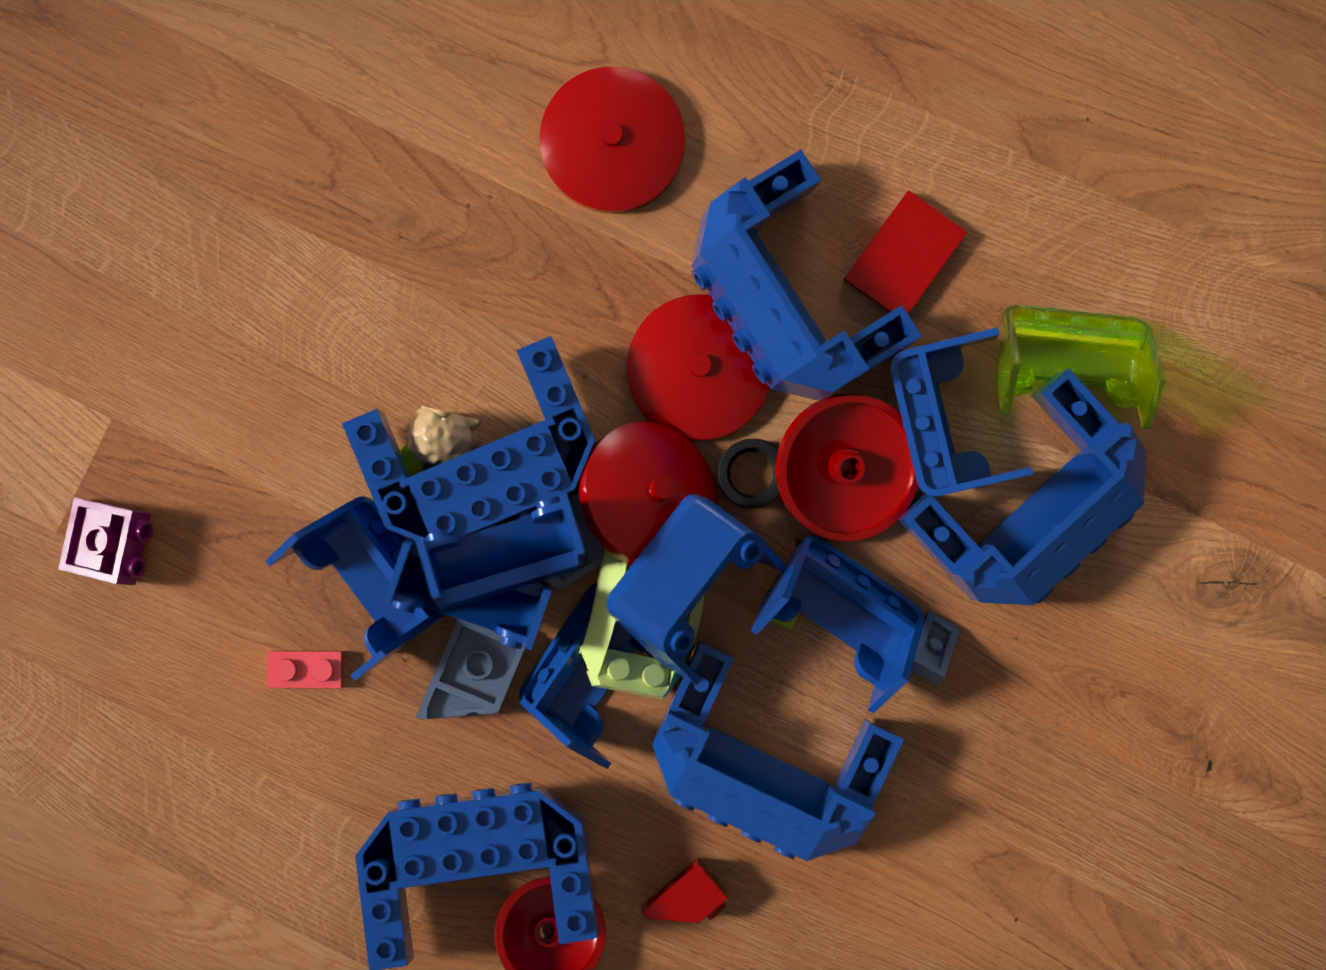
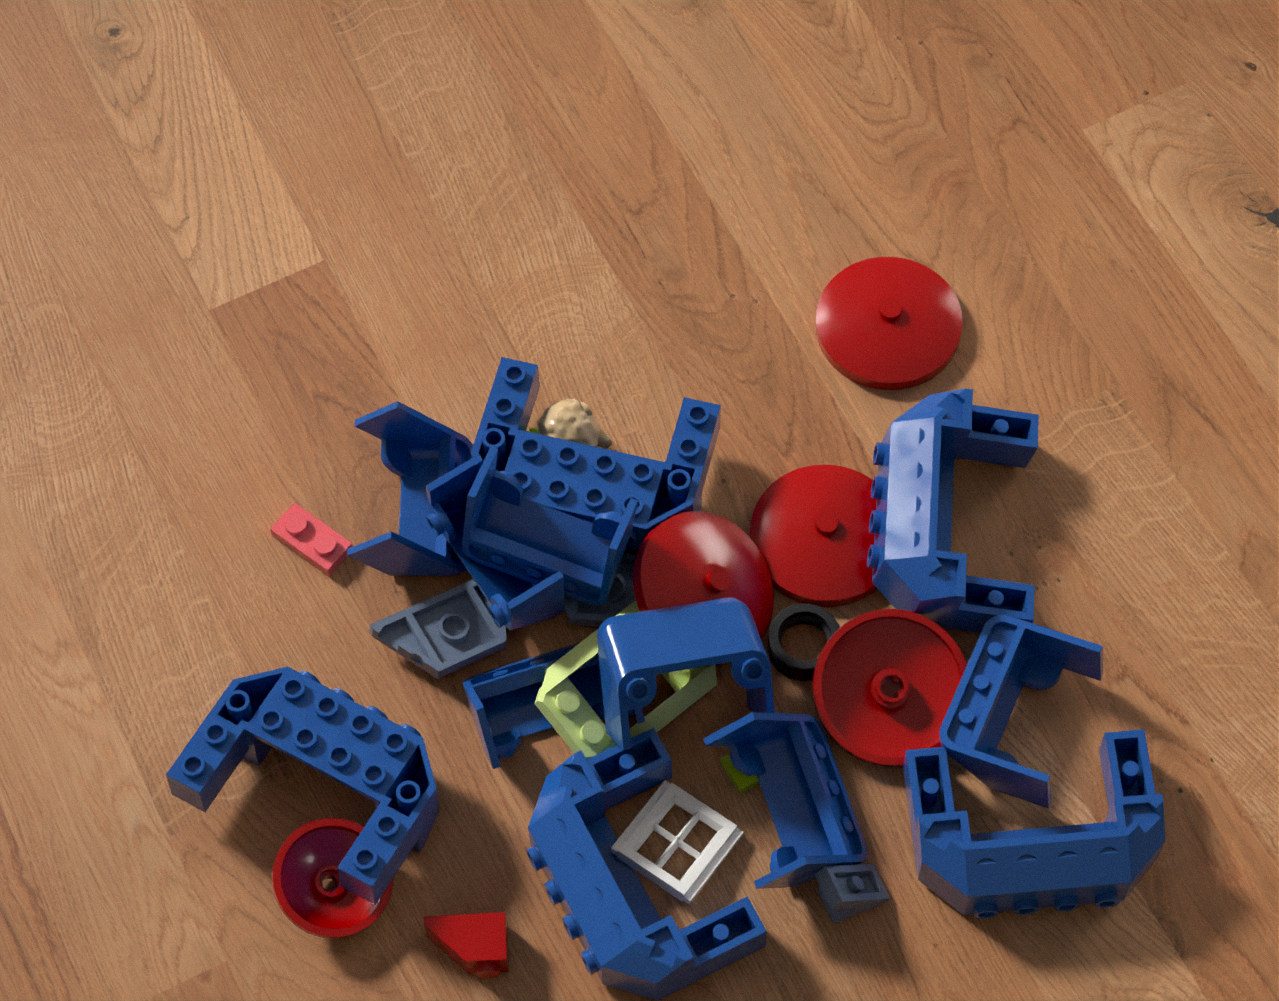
camera: 40 degrees right, 25 degrees down
magenta plate [58,497,154,585] -> none
red tile [843,190,967,314] -> none
clear neon green windscreen [996,305,1166,429] -> none
none -> white piece [610,780,743,905]

